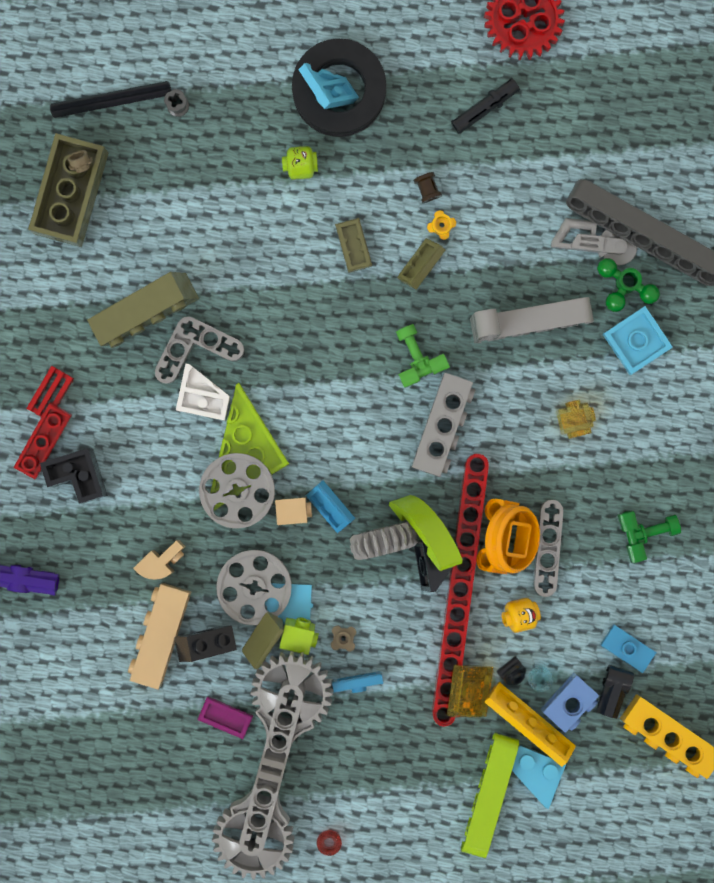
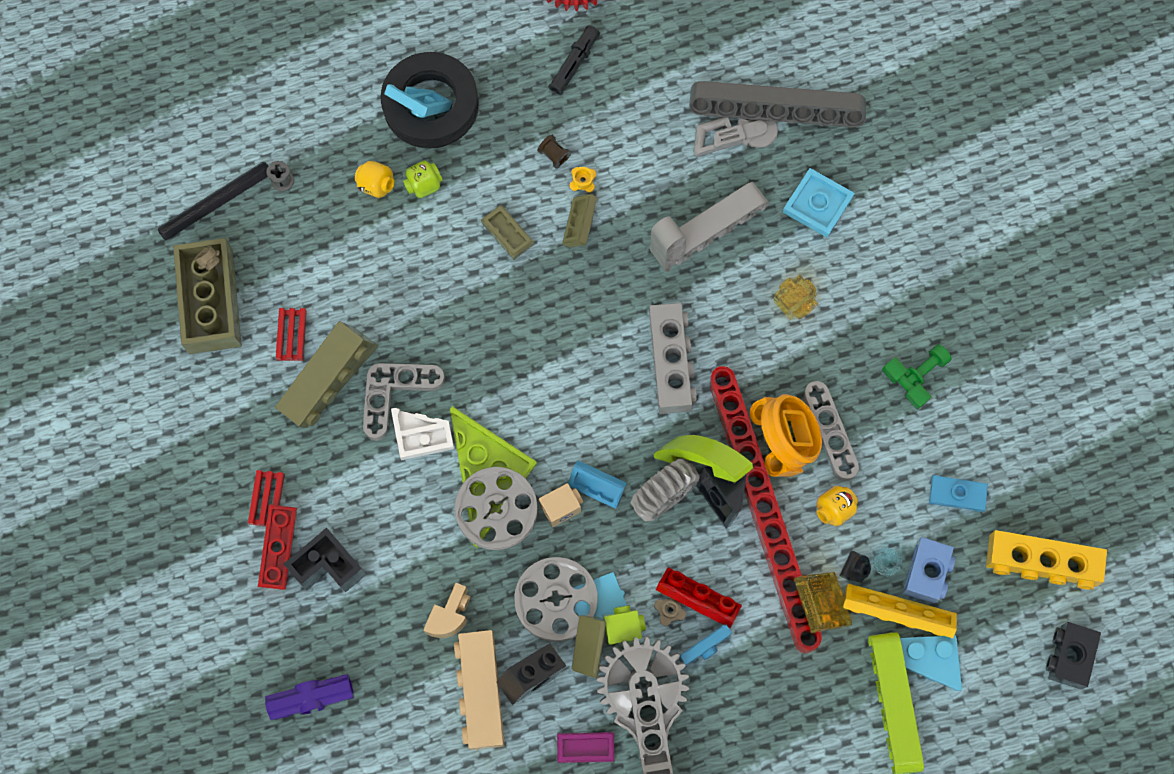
camera: 20 degrees left, 15 degrees down
bright green bar [396,324,450,388] -> none
black piece [596,665,634,719] -> none
green piece [597,258,660,312] -> none
none -> red tile [276,308,307,361]
none -> yellow head [355,161,395,198]
none -> red tile [656,567,742,629]
none -> black brick [1046,622,1101,690]

